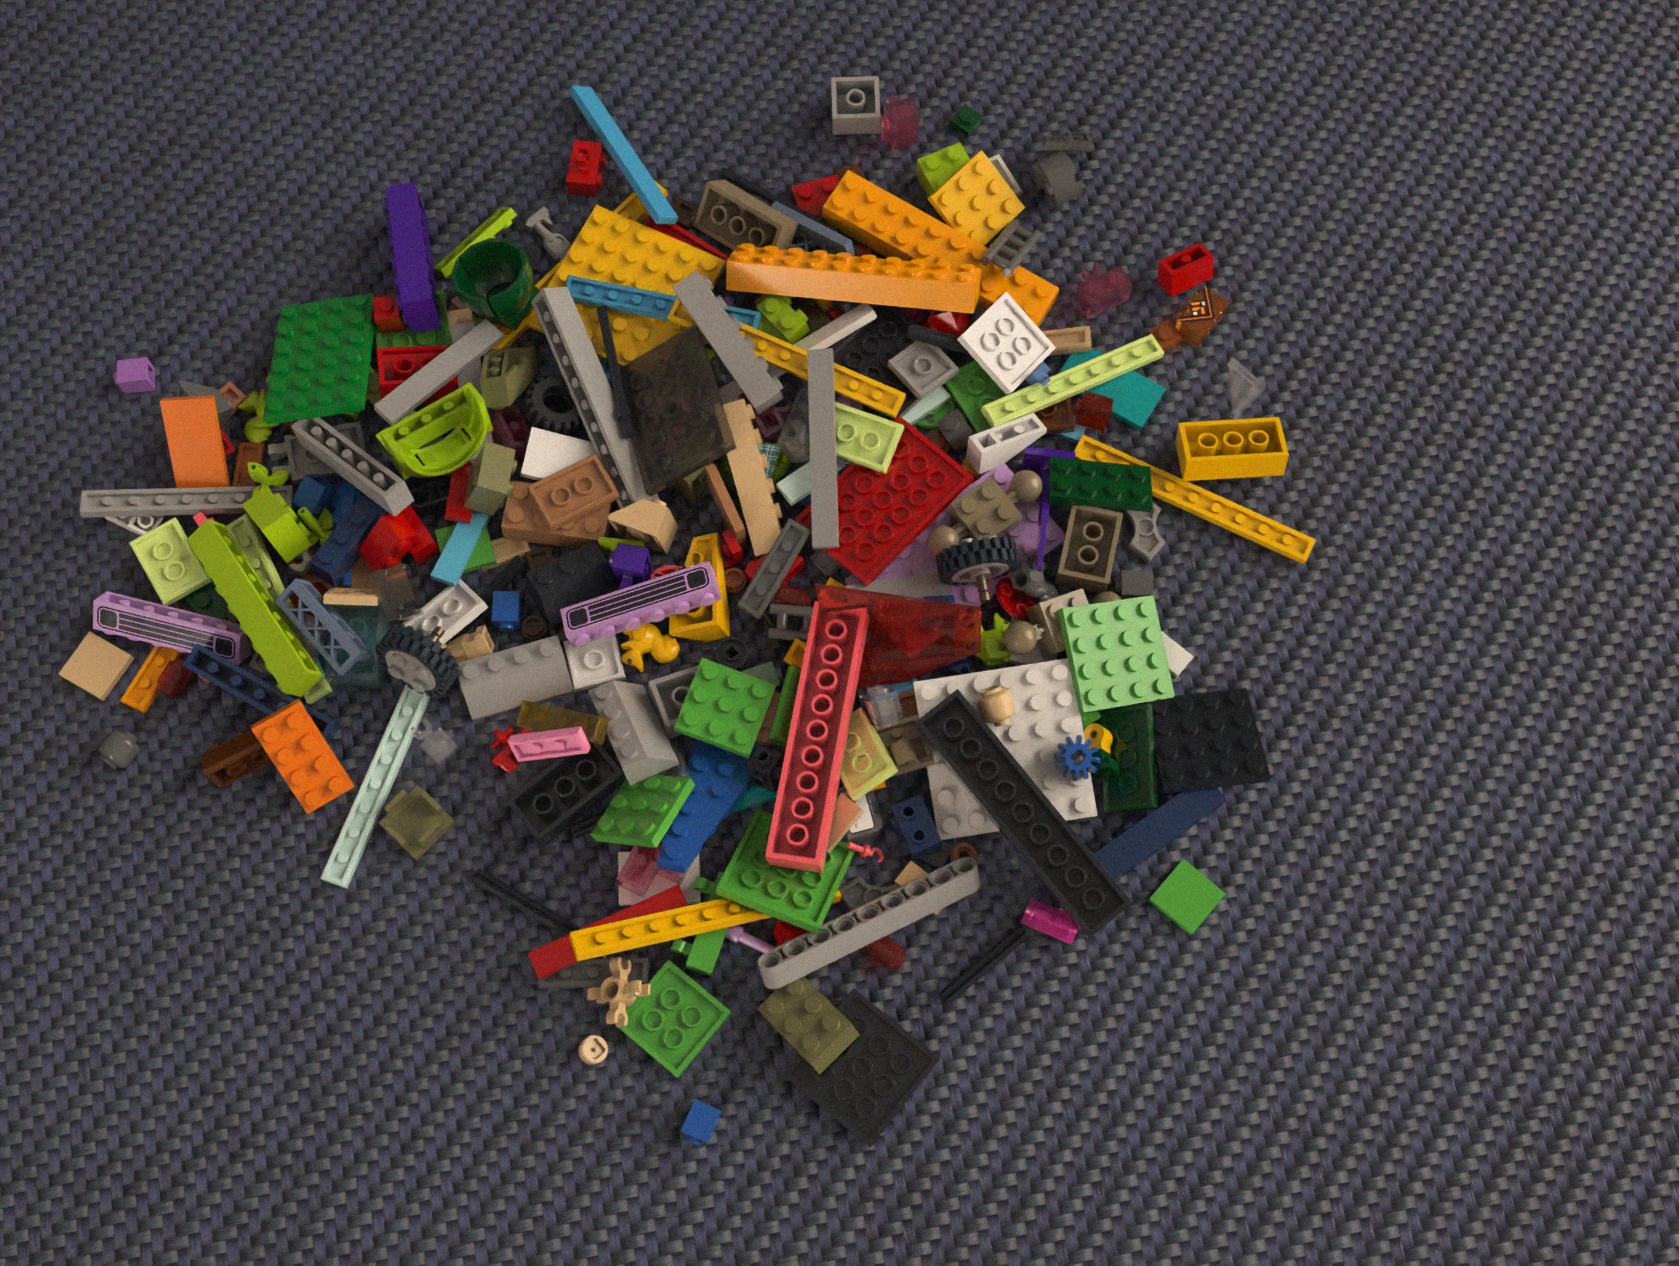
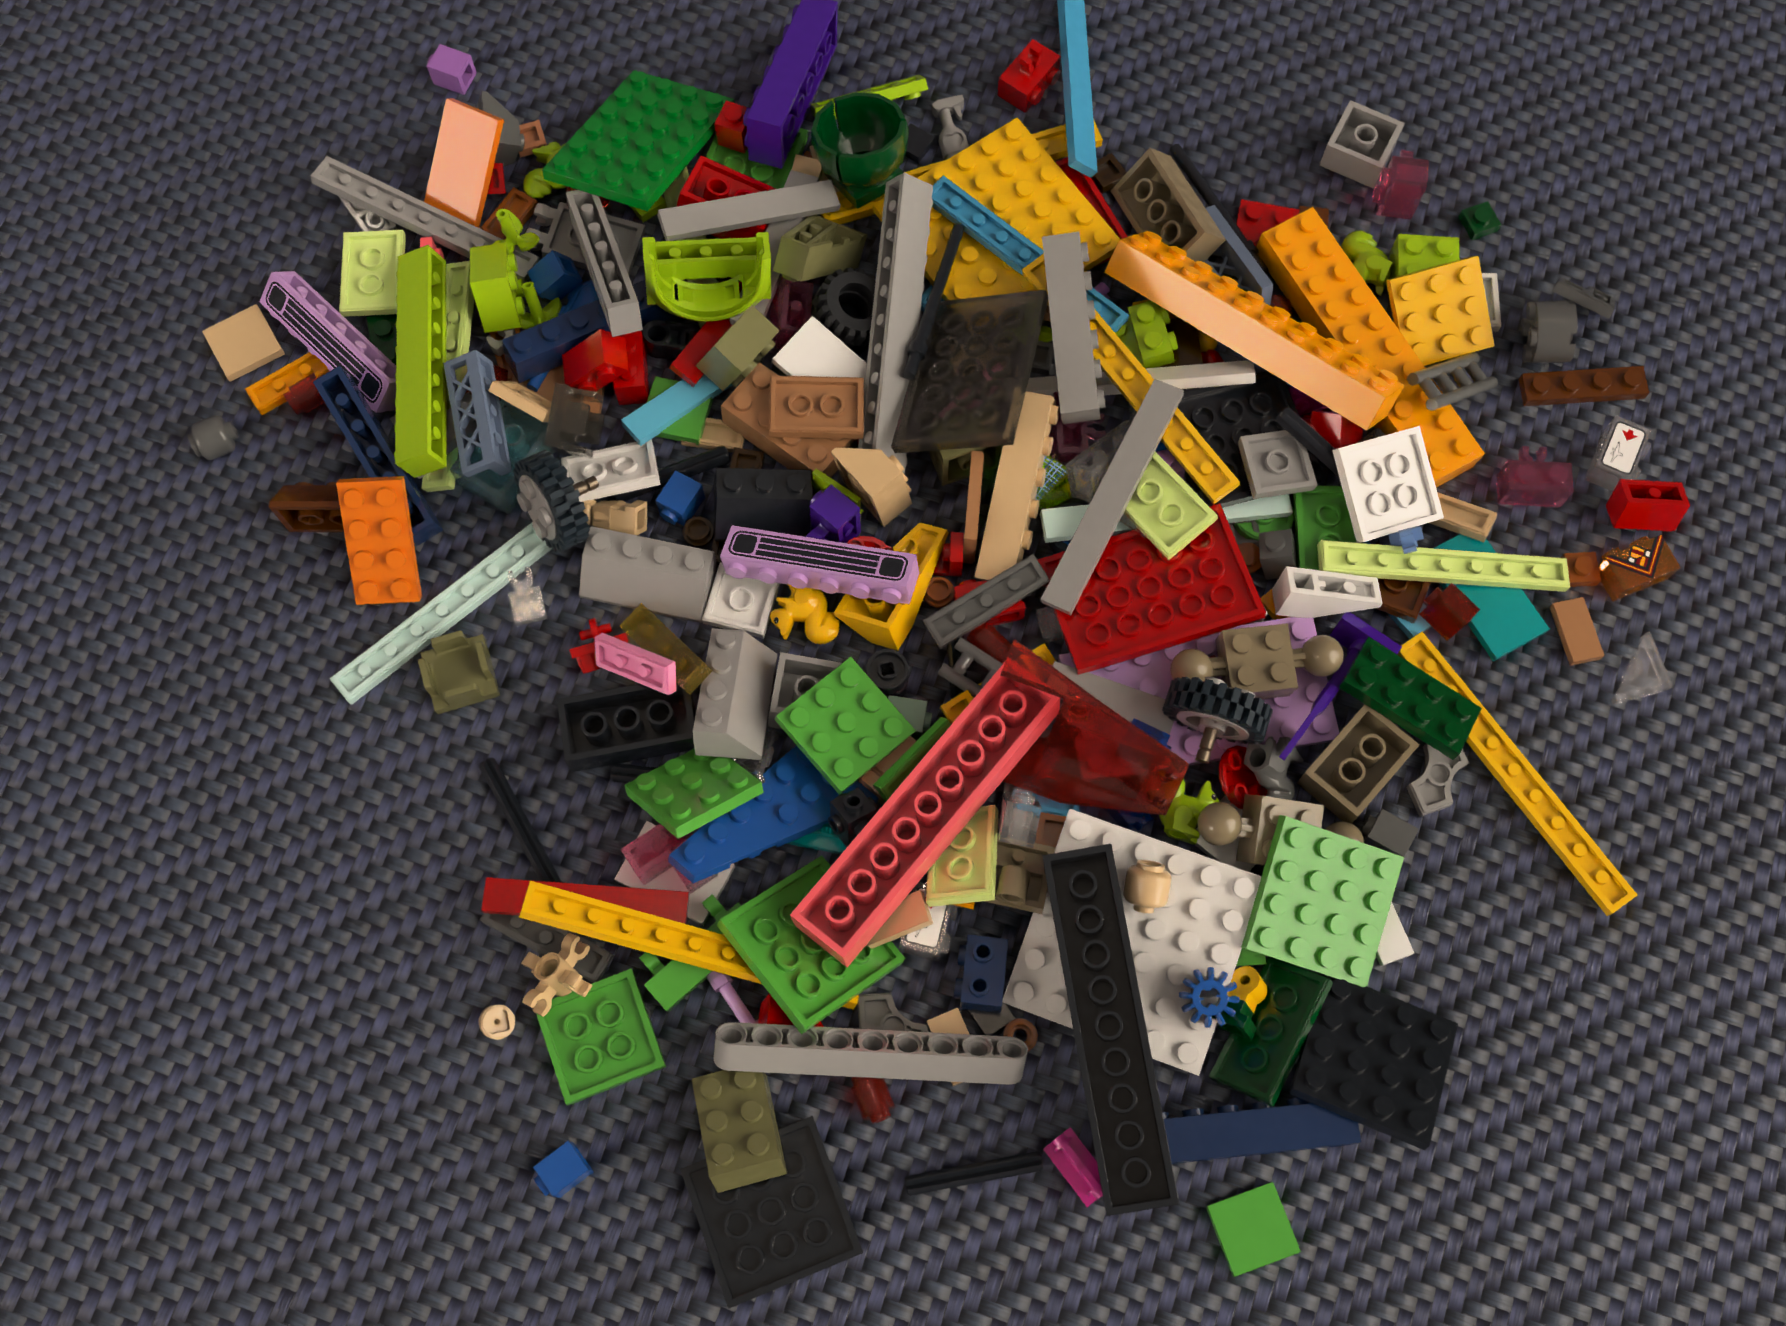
camera: 30 degrees right, 0 degrees up
coral hand [847,842,884,863] -> none
yellow brick [1175,417,1289,481] -> none
none -> lime animal [1341,230,1394,296]
none -> reddish brown plate [1518,366,1649,406]
none -> medium nougat tile [1549,597,1605,666]
none -> brick [1584,415,1651,491]

